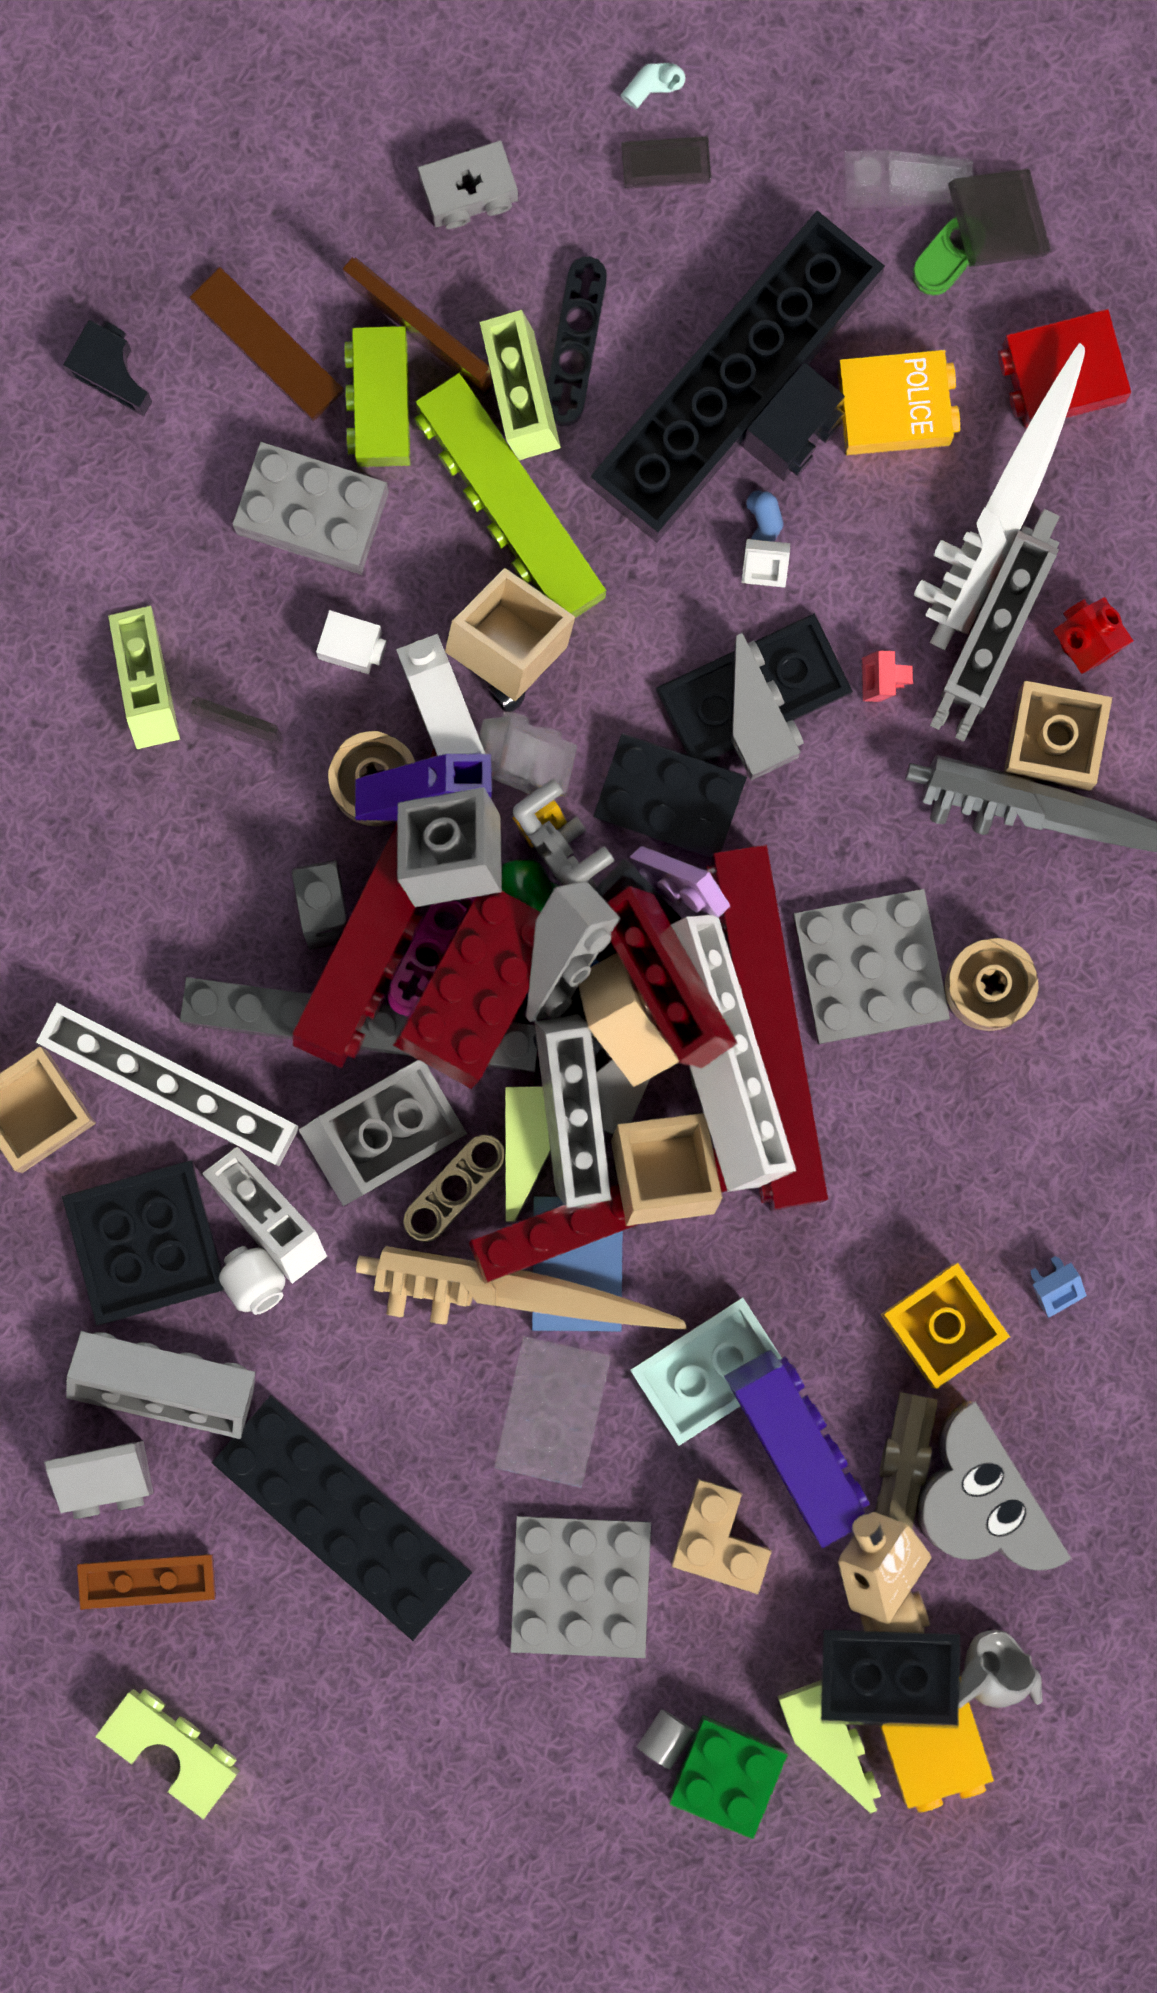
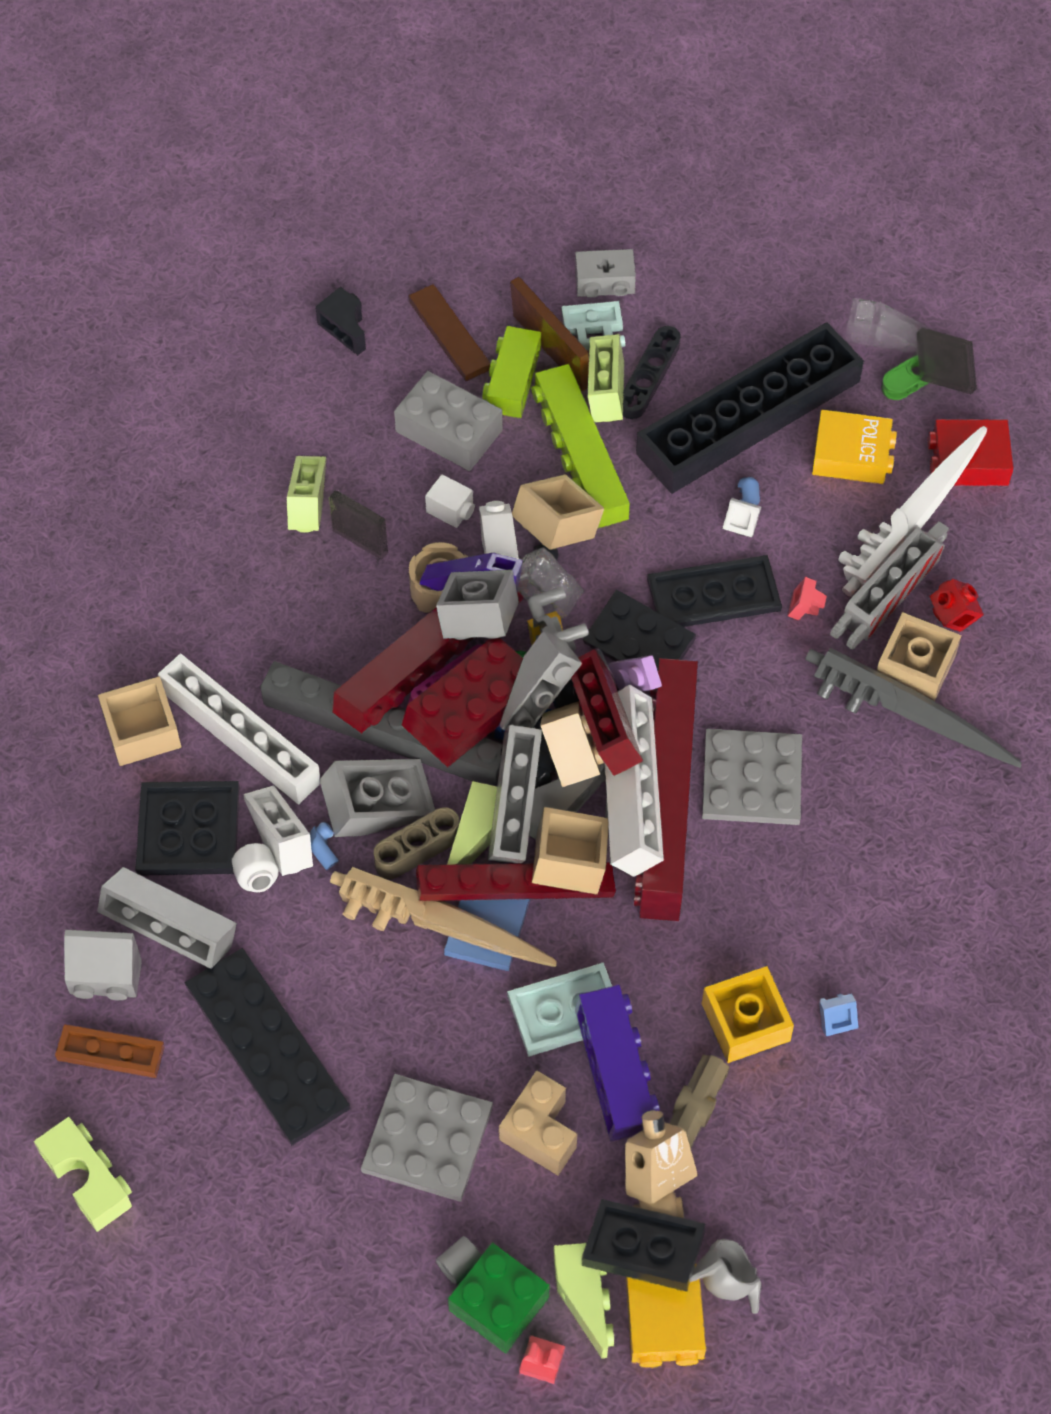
camera: 15 degrees right, 25 degrees down
dark grey torso [292,859,349,950] -> none
clear plate [494,1336,611,1488] -> none
light aqua arm [620,63,685,109] -> none
clear smoke tile [621,136,711,189] -> none
light grey slope [731,633,804,781] -> none
black piece [743,362,845,481] -> none
light grey brick [916,1401,1071,1570] -> none
tan brick [944,938,1039,1031] -> none
none -> medium blue arm [310,822,339,871]
none -> coral tile [520,1335,565,1384]
none -> light aqua plate [561,301,625,351]

